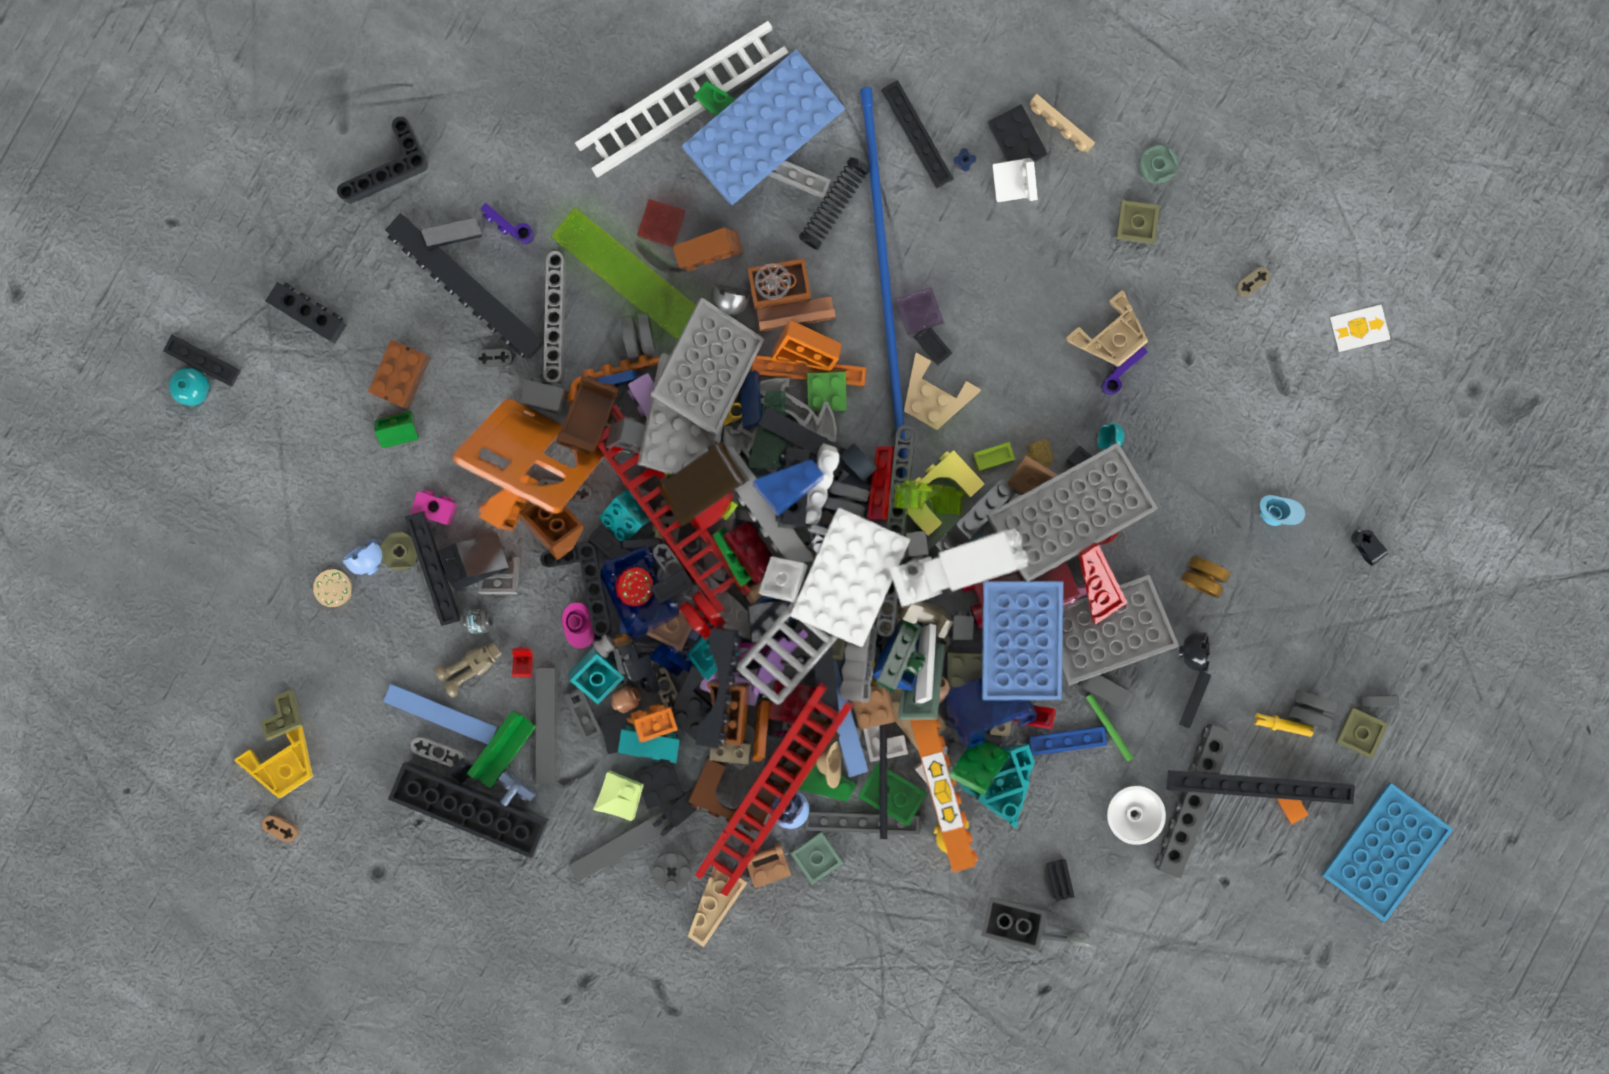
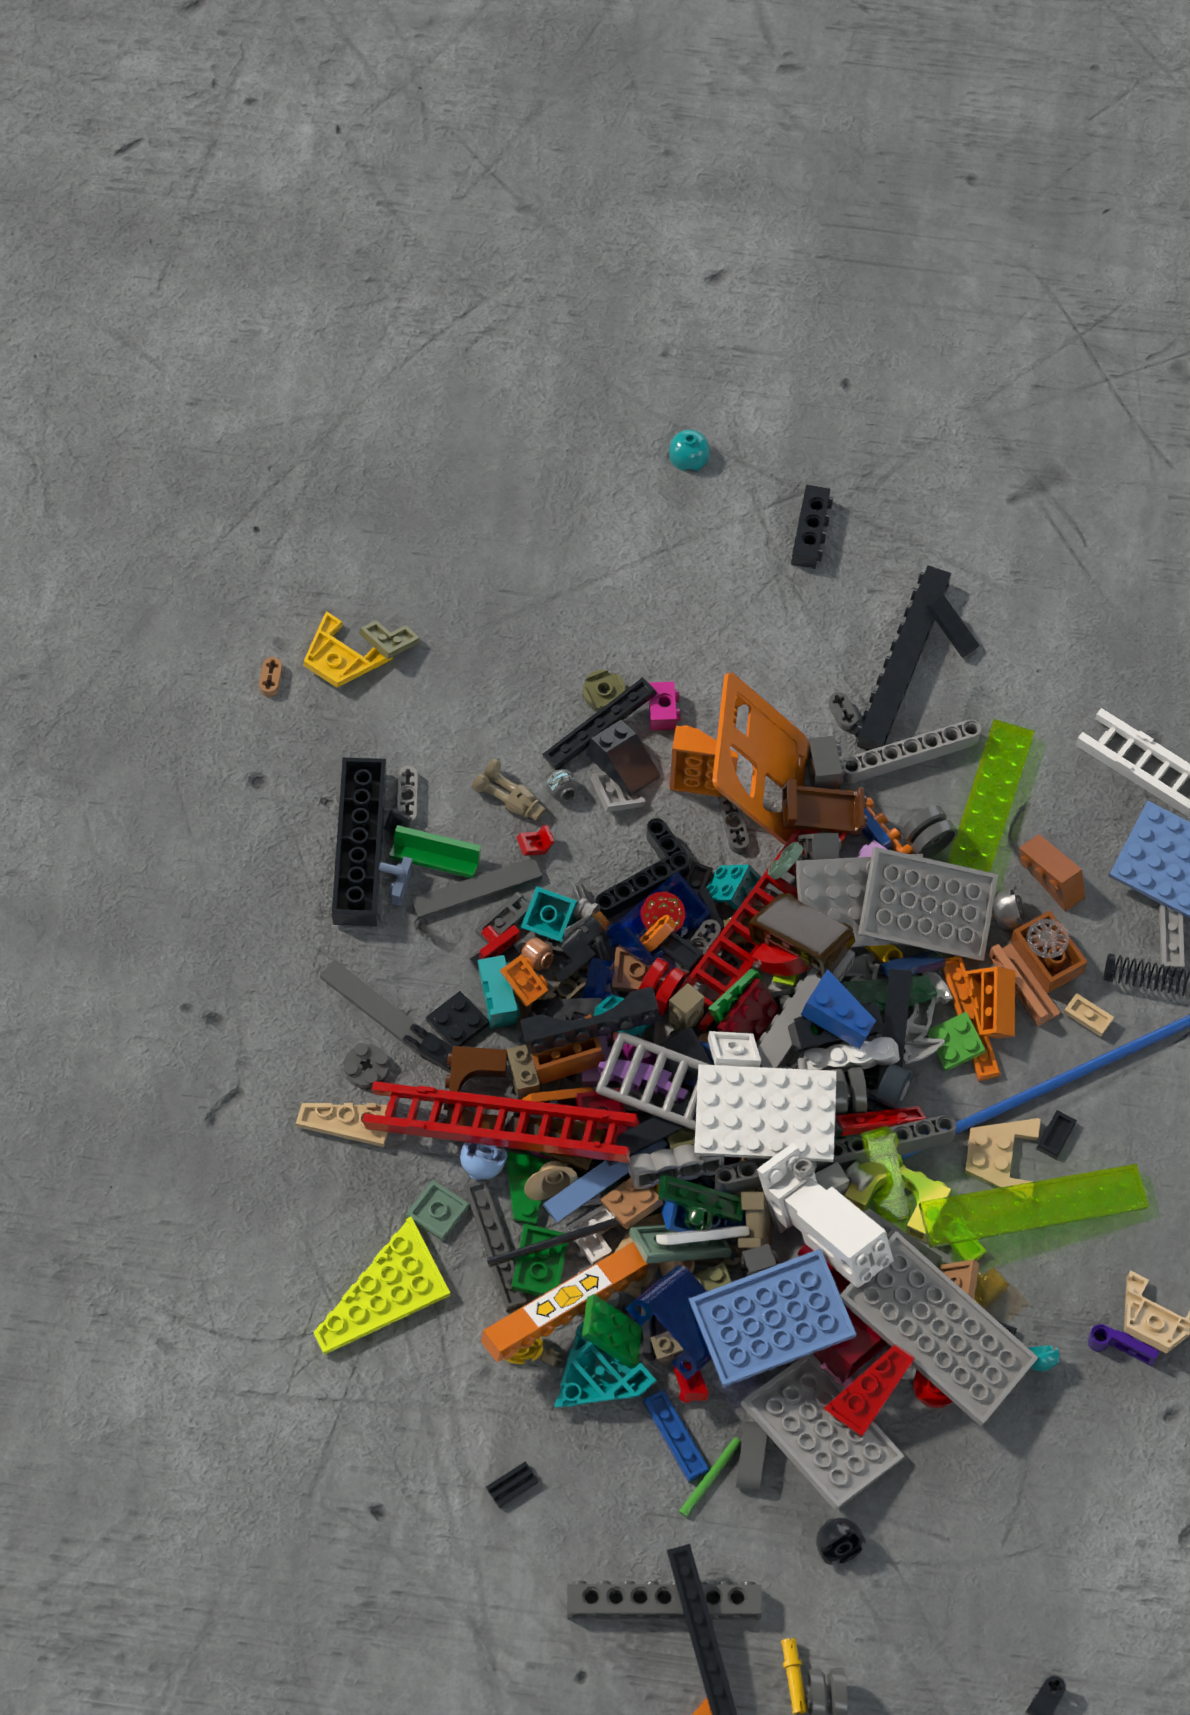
camera: 70 degrees right, 25 degrees down
black tile [163,334,241,387] -> none
tan tile [313,569,353,607] -> none
black beam [337,117,428,204] -> none
light blue cylinder [342,539,382,575] -> none
dark orange piece [368,340,431,410] -> none
green panel [374,411,419,448] -> none
medium blue tile [383,684,498,745] -> none
dark purple plate [480,203,534,244] -> none
dark orange slope [519,502,584,560] -> none
dark pink piece [562,603,594,649] -> none
yellowish green plate [593,770,644,821] -> none
clear red plate [637,199,685,248] -> none
medium nougat plate [747,842,791,888] -> none
clear purple plate [895,287,944,335] -> none
dark grey slope [981,897,1093,951] -> none
white dish [1107,786,1166,845] -> none
black tile [1179,671,1211,728] -> none
pearl gold wheel [1180,556,1231,598] -> none
medium azure piece [1260,495,1305,526] -> none
none -> neon yellow wing [313,1217,450,1355]
none -> red tile [479,925,520,959]
none -> dark tan plate [540,1348,563,1368]
none -> orange beam [638,915,676,953]
none -> dark tan brick [669,983,704,1032]
none -> sand green tile [768,842,804,880]
none -> light grey bush [845,1161,874,1192]
none -> clear neon green plate [918,1163,1149,1248]
none -> tan plate [1063,993,1114,1037]

